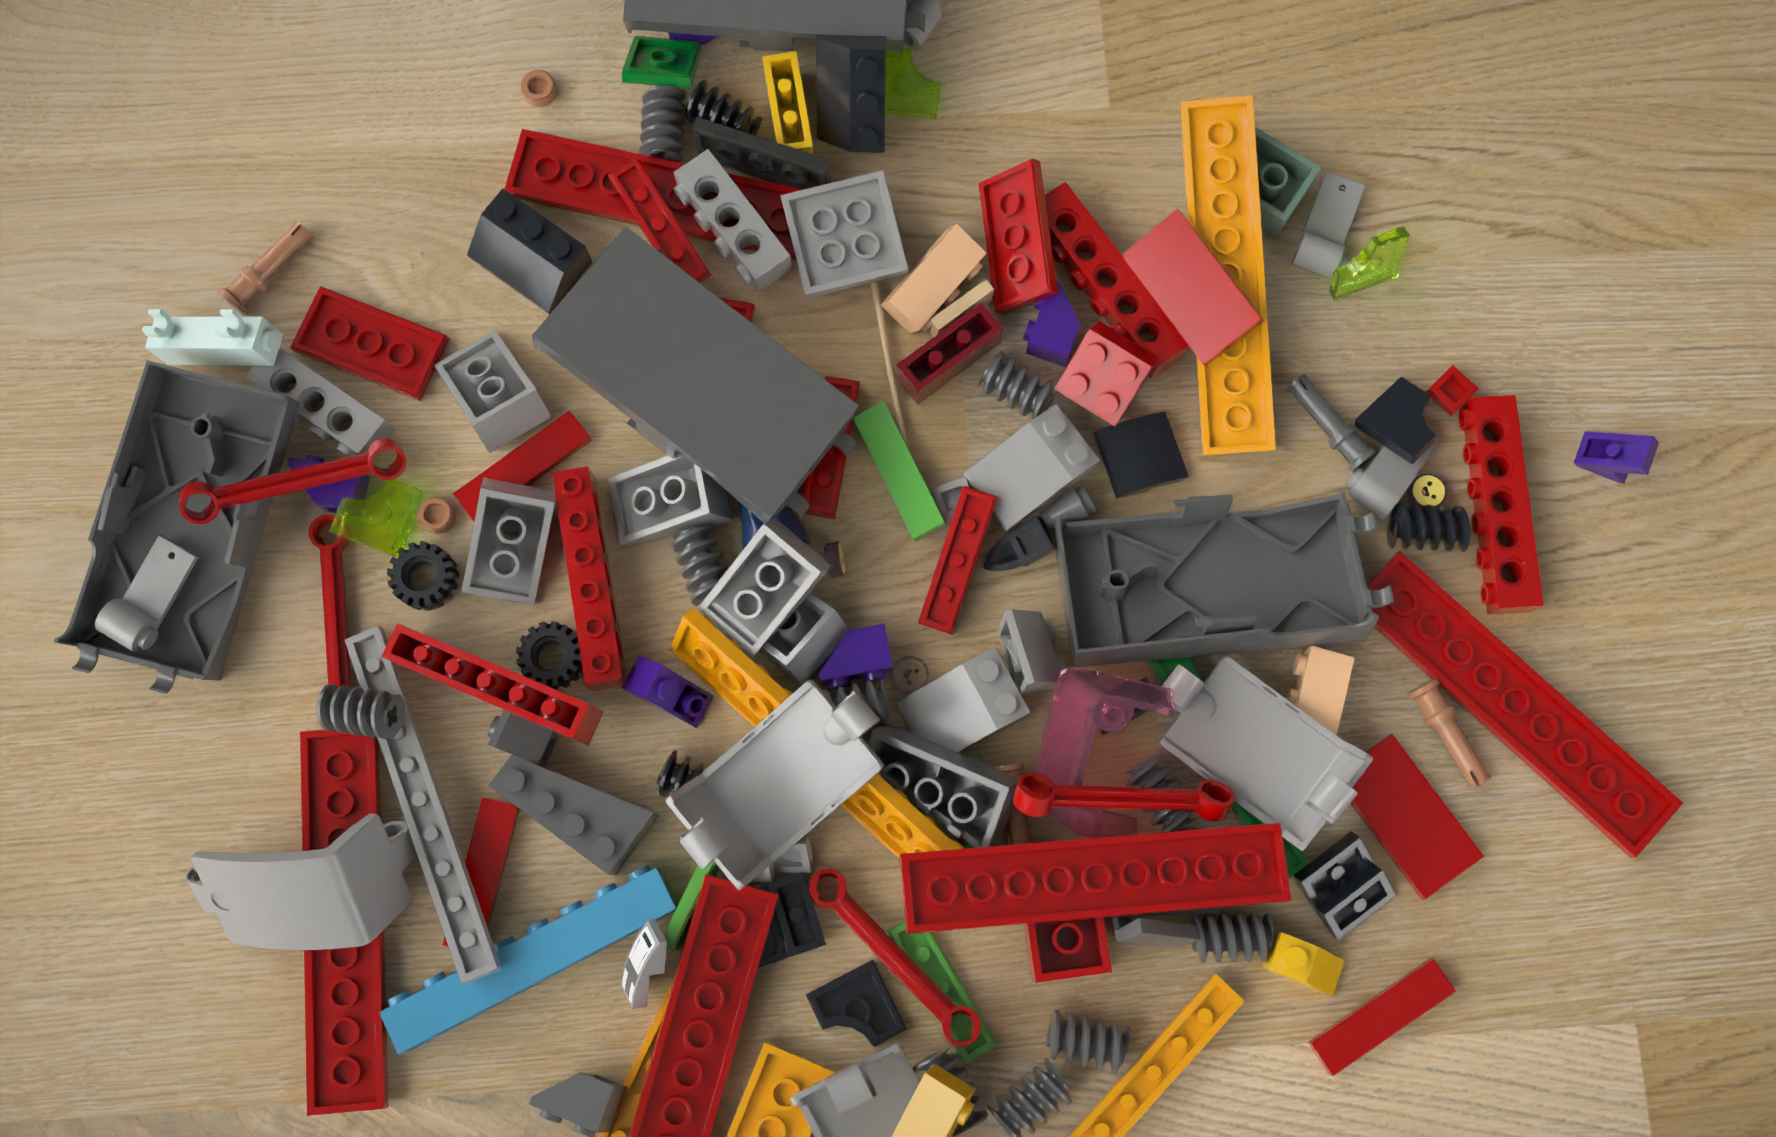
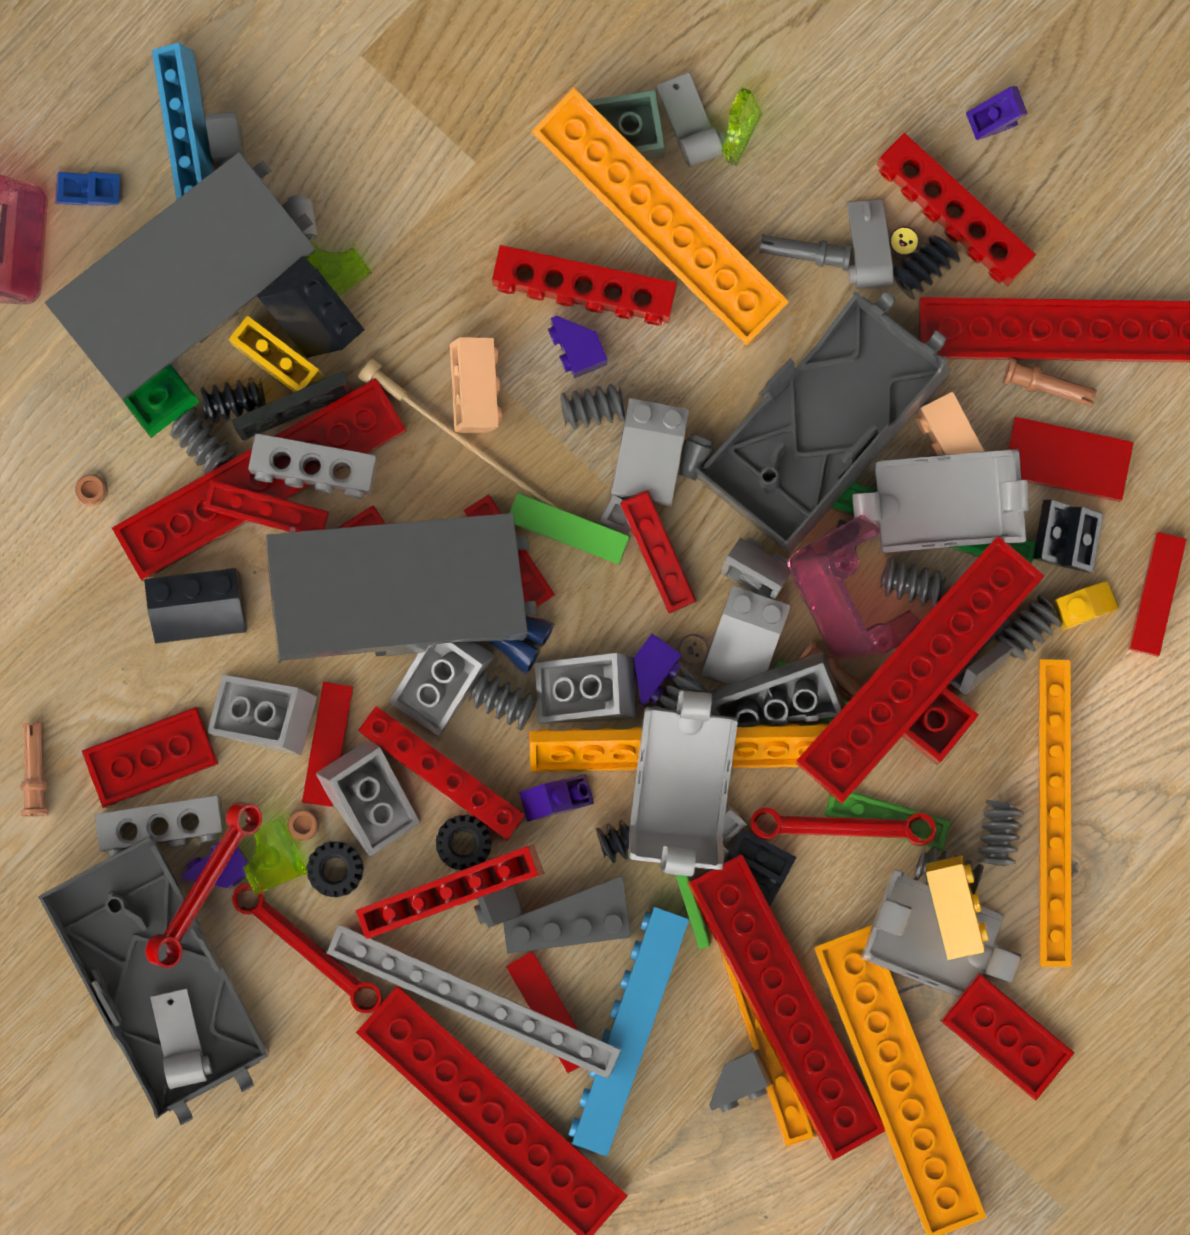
camera: 45 degrees left, 5 degrees up
light aqua brick [142,310,283,366] -> none
light grey panel [186,813,418,950] -> none
dark grey piece [317,683,405,740] -> none
slope [621,919,667,1009] -> none
light grey slope [698,519,832,656] -> none
light grey plate [780,170,909,299] -> none
black tile [806,960,907,1047] -> none
tile [824,541,845,578] -> none
dark red brick [896,303,1003,405] -> none
tan tile [930,280,994,337] -> none
red tile [978,158,1058,315] -> none
black plate [983,516,1057,571] -> none
red piece [1013,773,1235,822] -> none
dark grey piece [1046,1009,1130,1075] -> none
brick [1054,321,1159,426] -> none
black slope [1093,411,1189,499] -> none
tile [1122,209,1264,366] -> none
black tile [1355,377,1437,464] -> none
red plate [1426,365,1479,416] -> none

